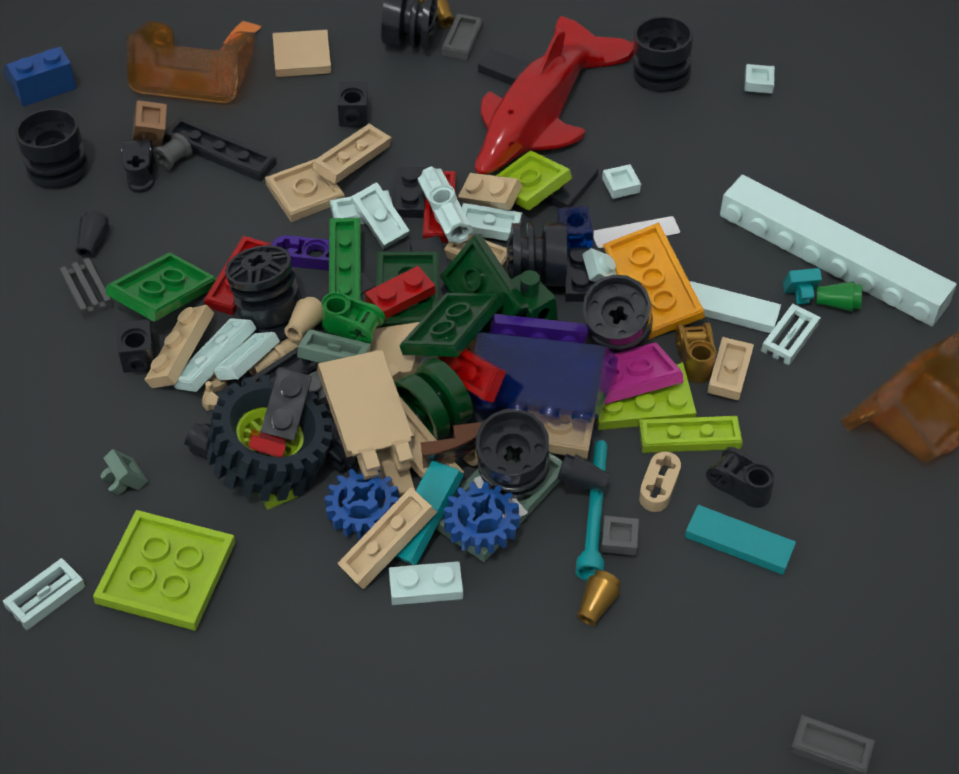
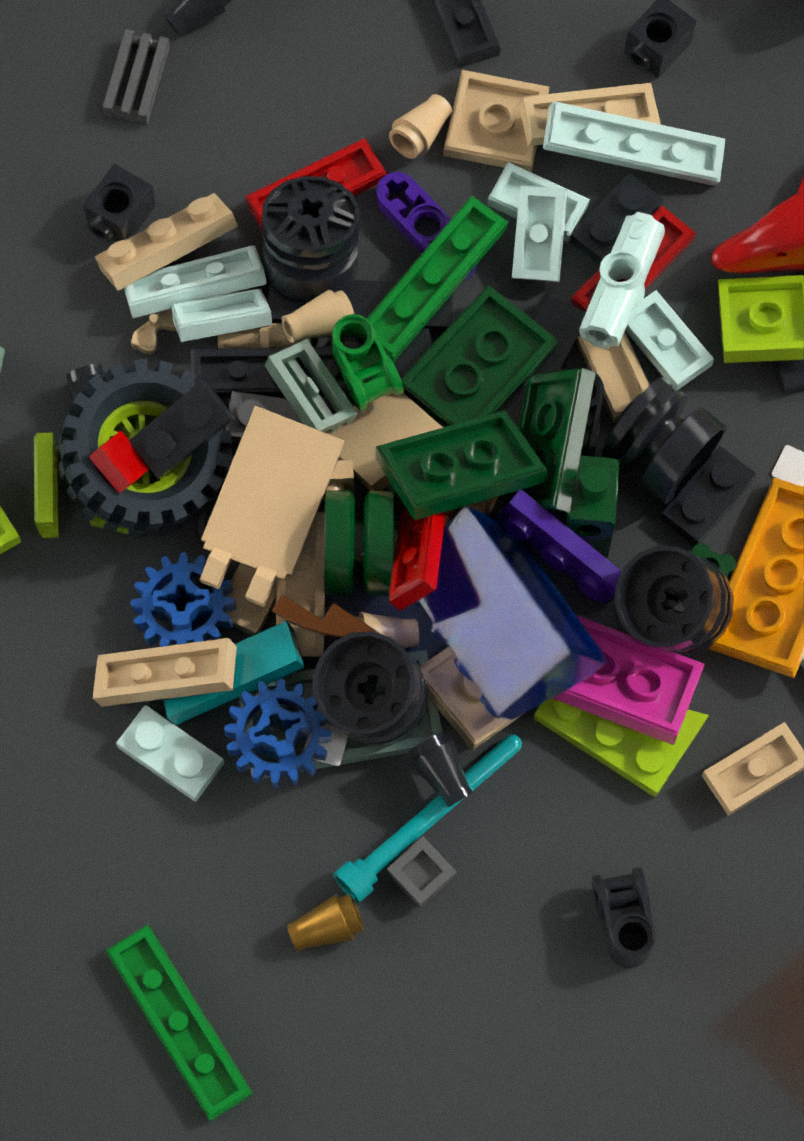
camera: 40 degrees right, 20 degrees up
green tile [106,252,217,322] -> none
red plate [365,266,436,319] -> none
tan plate [458,173,523,210] -> none
clear blue brick [557,206,594,248] -> none
light aqua plate [582,248,617,282] -> none
lime tile [638,416,743,453] -> none
tan beam [639,451,681,512] -> none
pearl gold piece [675,323,716,383] -> none
teal tile [685,505,796,575] -> none
none -> lime tile [34,432,59,538]
none -> green tile [106,924,253,1122]
none -> tan cone [389,94,452,159]
none -> light aqua tile [543,101,725,186]

